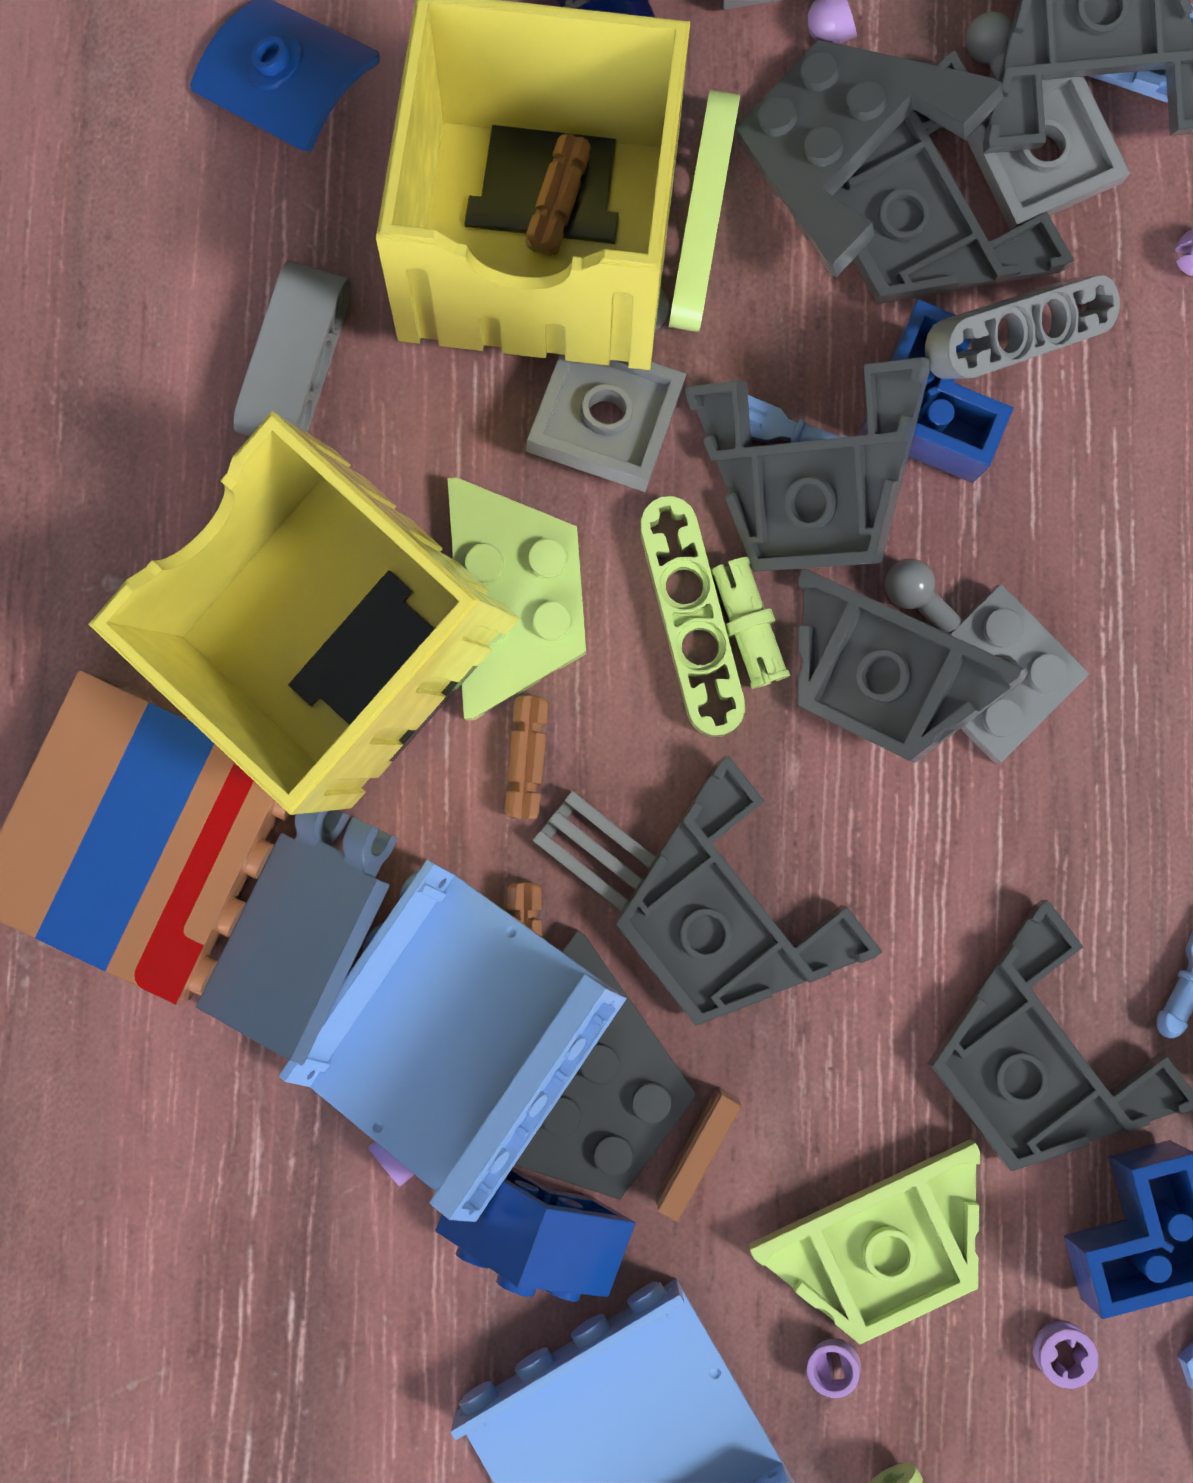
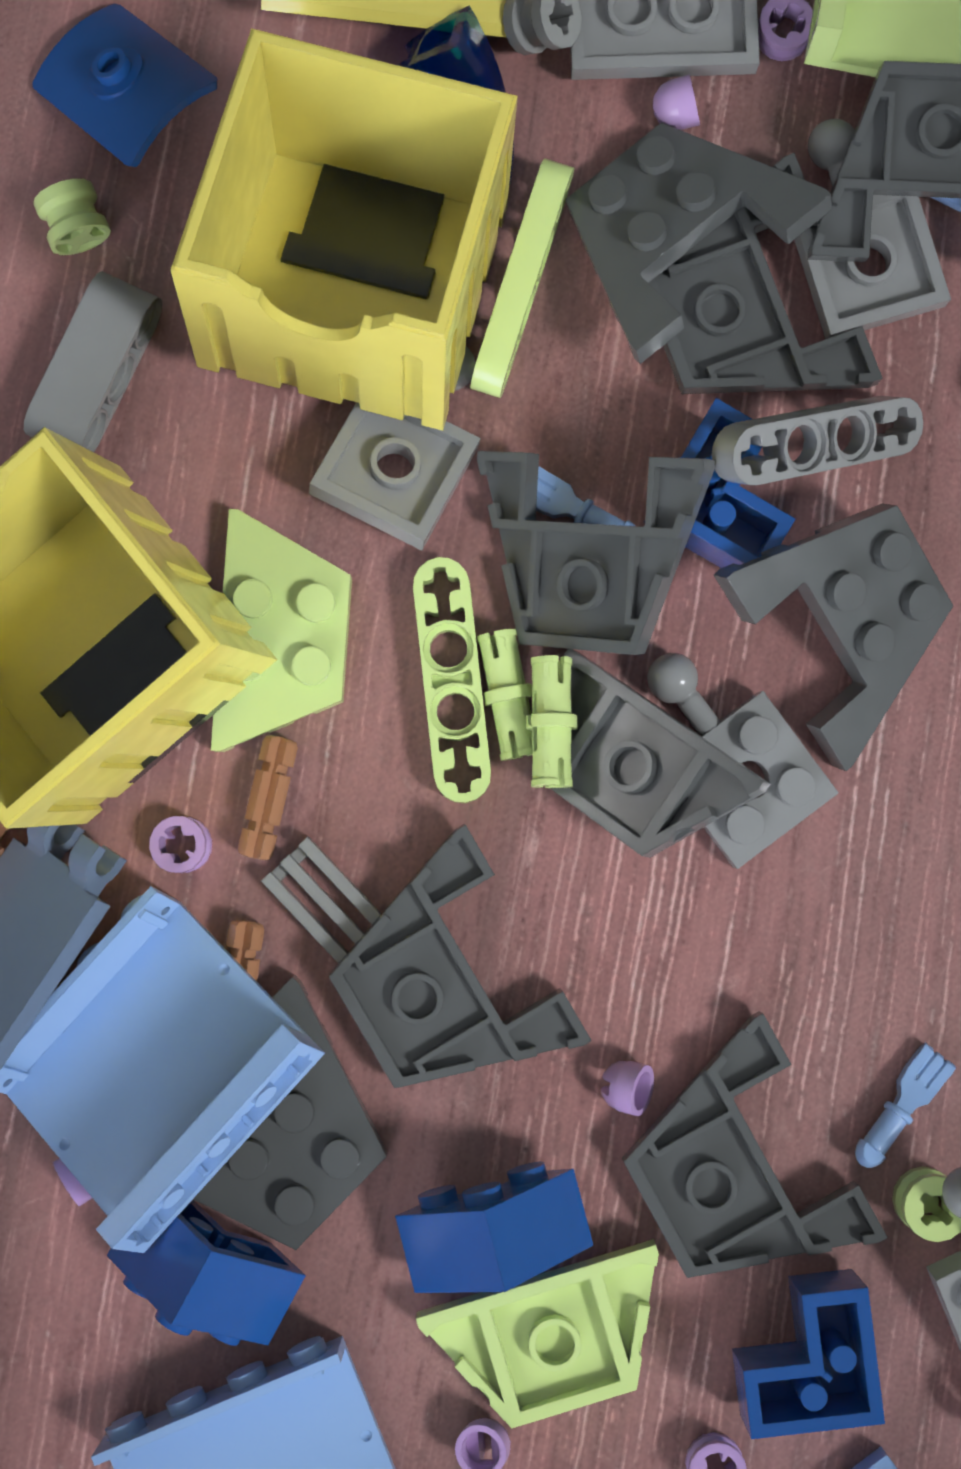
camera: 10 degrees right, 0 degrees up
nougat axle [526,133,591,256] -> none
nougat tile [656,1087,742,1223] -> none
none -> yellowish green wheel [33,179,111,255]
none -> lavender bush [149,816,212,873]
none -> blue brick [395,1161,594,1293]
none -> yellowish green pin [526,655,577,788]
none -> lavender hinge [601,1061,654,1116]
none -> dark grey wing [713,503,953,771]

